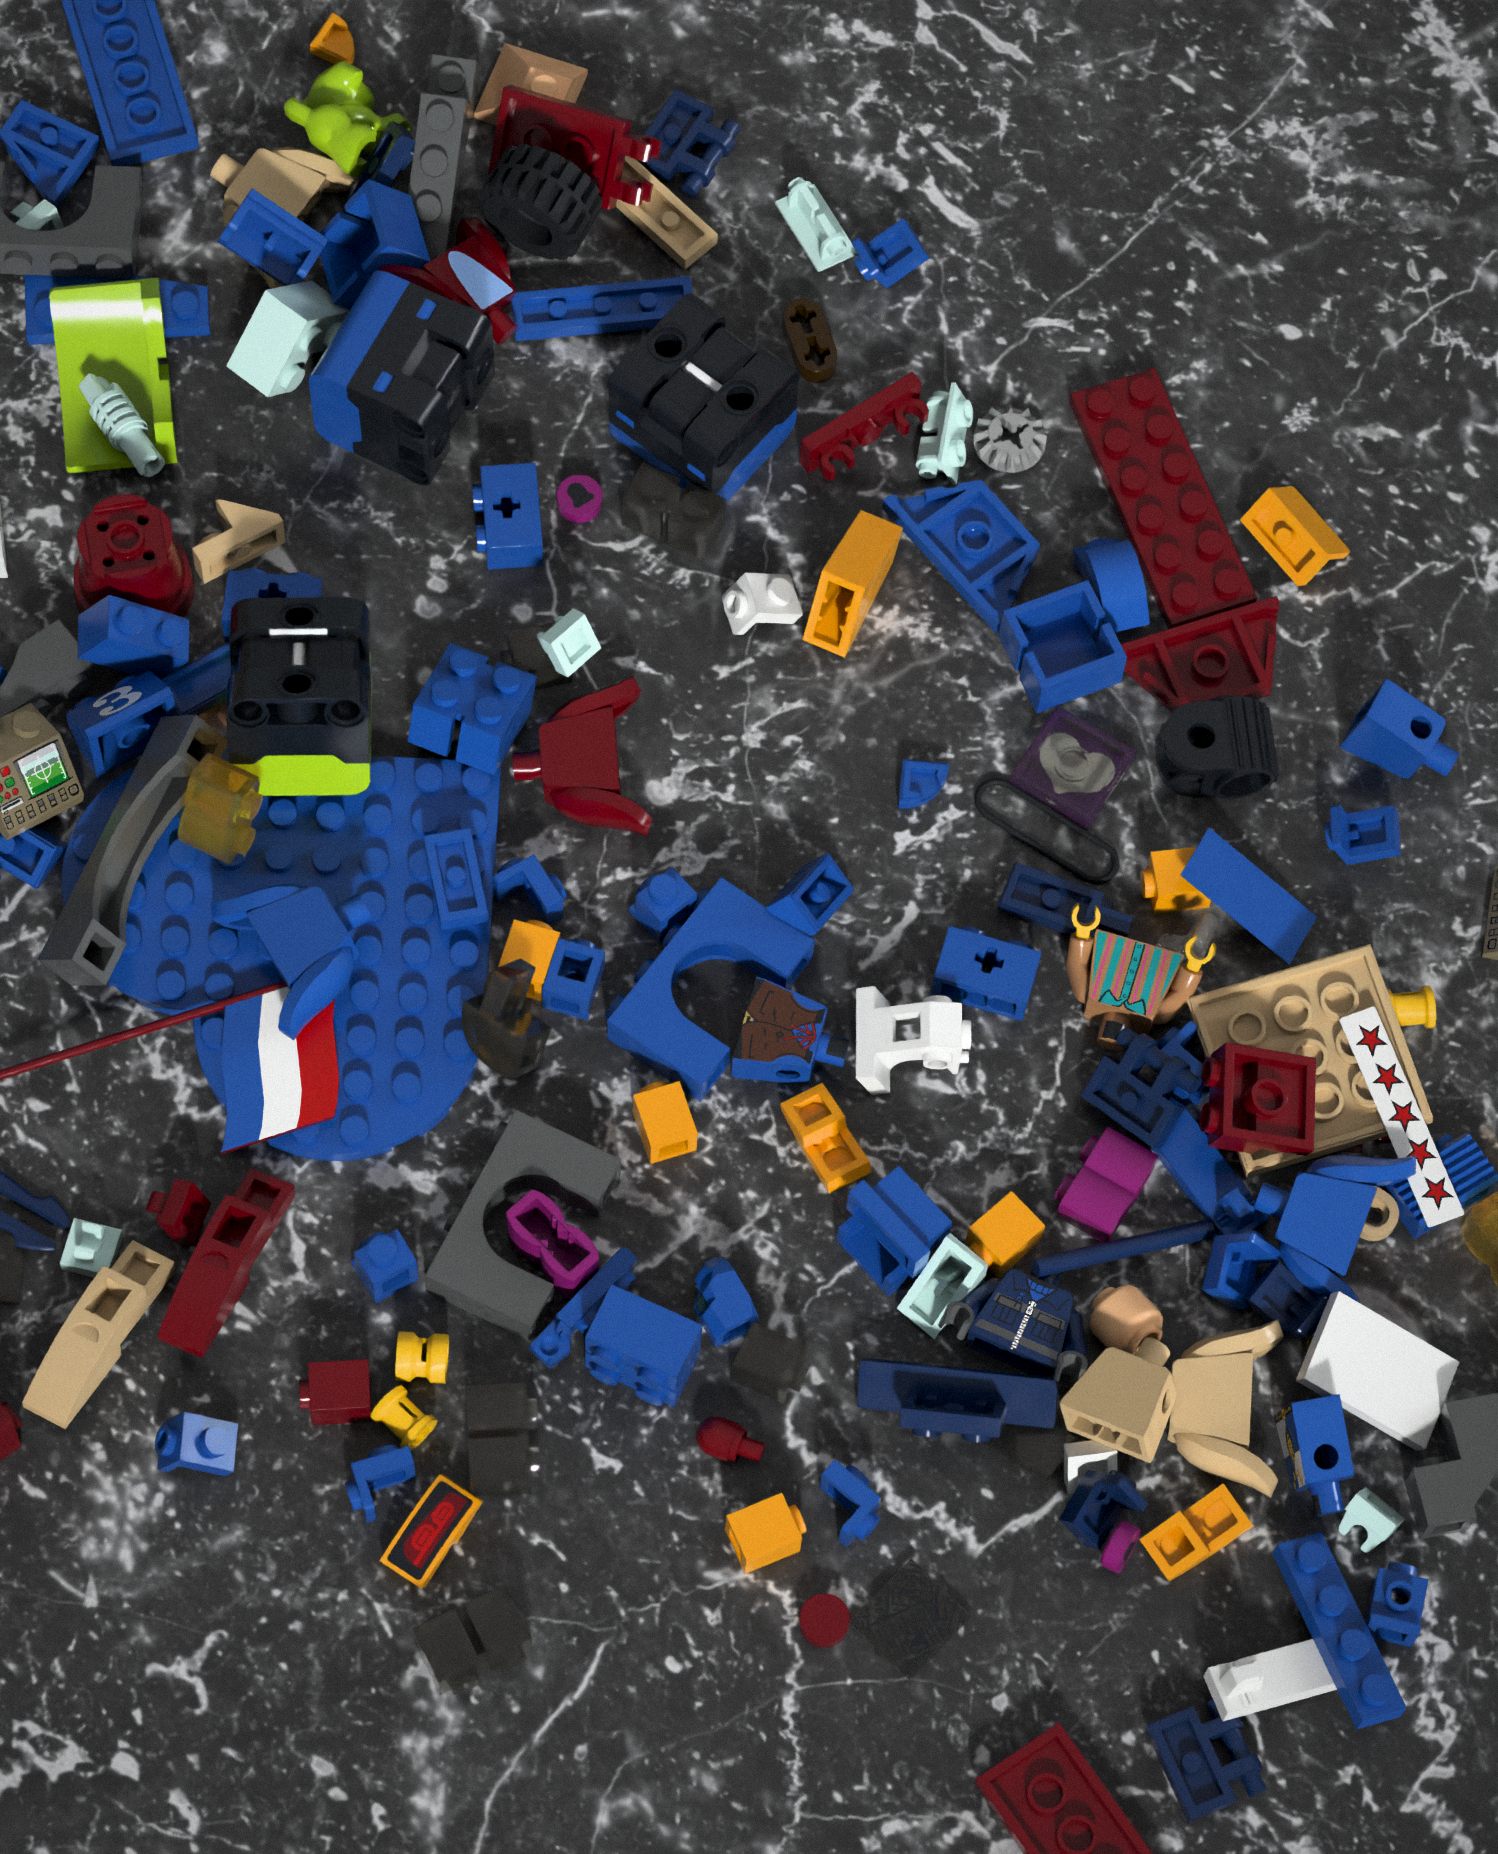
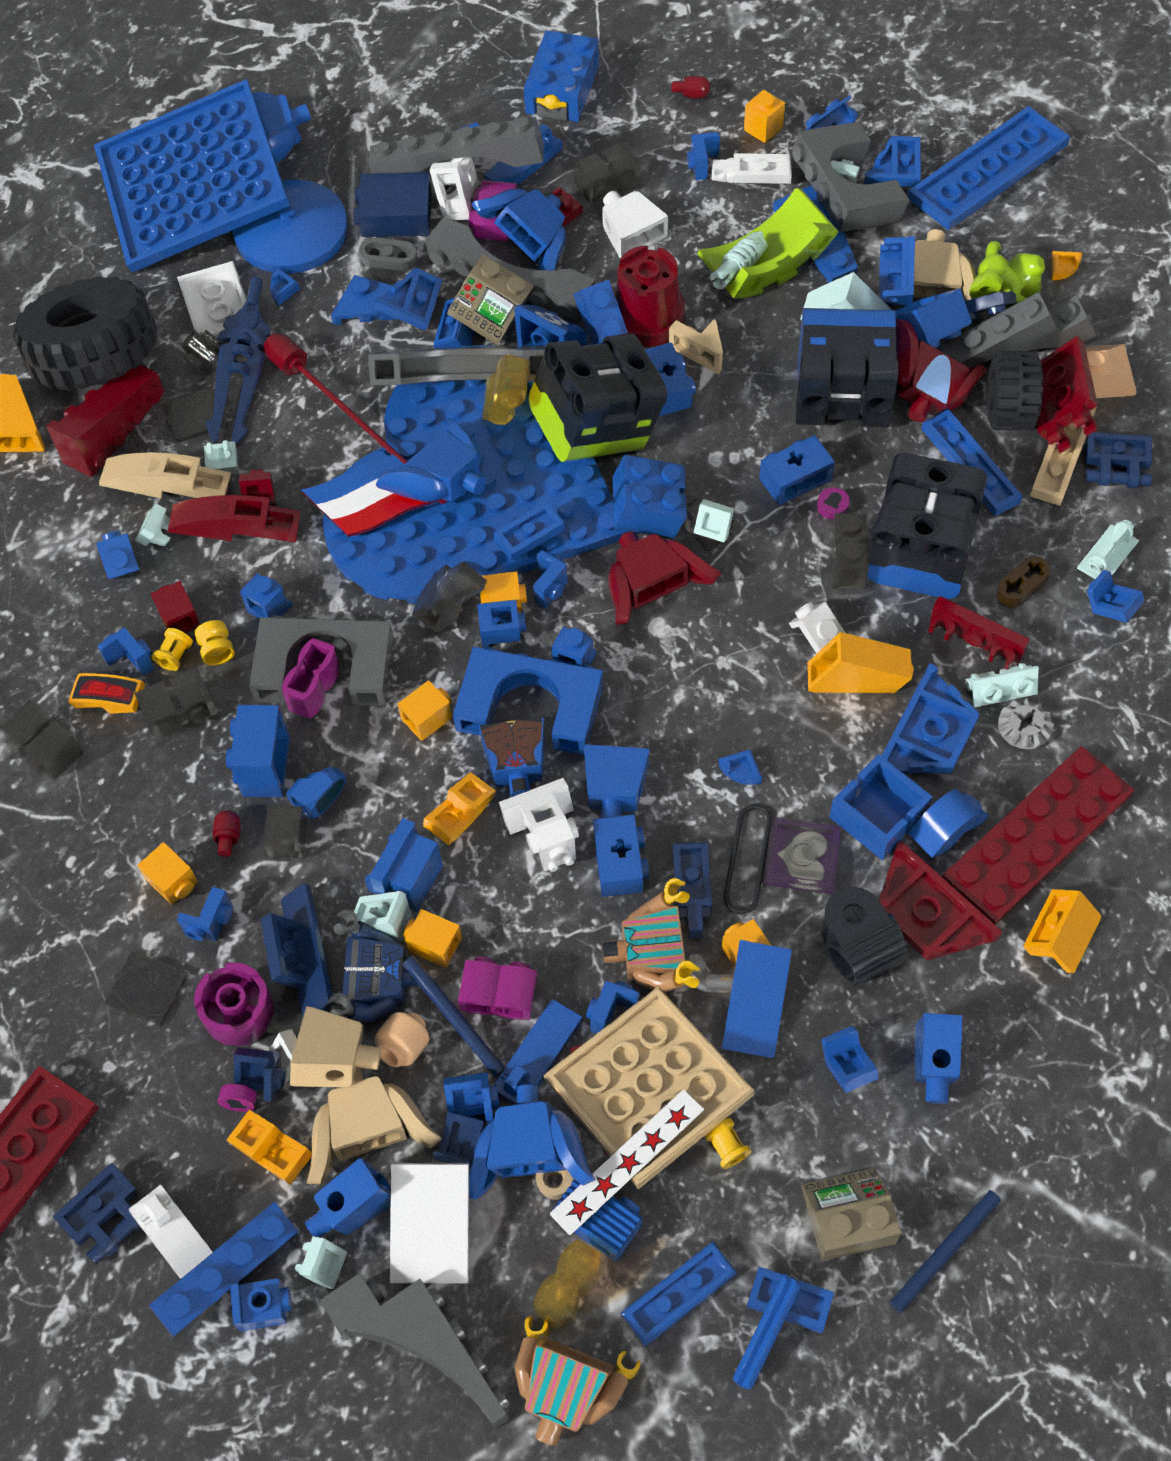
camera: 75 degrees right, 5 degrees down
blue hinge [529,1246,638,1369] -> none
blue slope [765,852,854,936] -> none
dark red tile [799,1593,850,1647] -> none
dark blue plate [1081,1027,1202,1149] -> none
dark red plate [1199,1042,1316,1156] -> none
none -> light aqua tile [135,503,170,546]
none -> magenta brick [194,963,275,1046]
none -> blue torso [584,744,649,818]

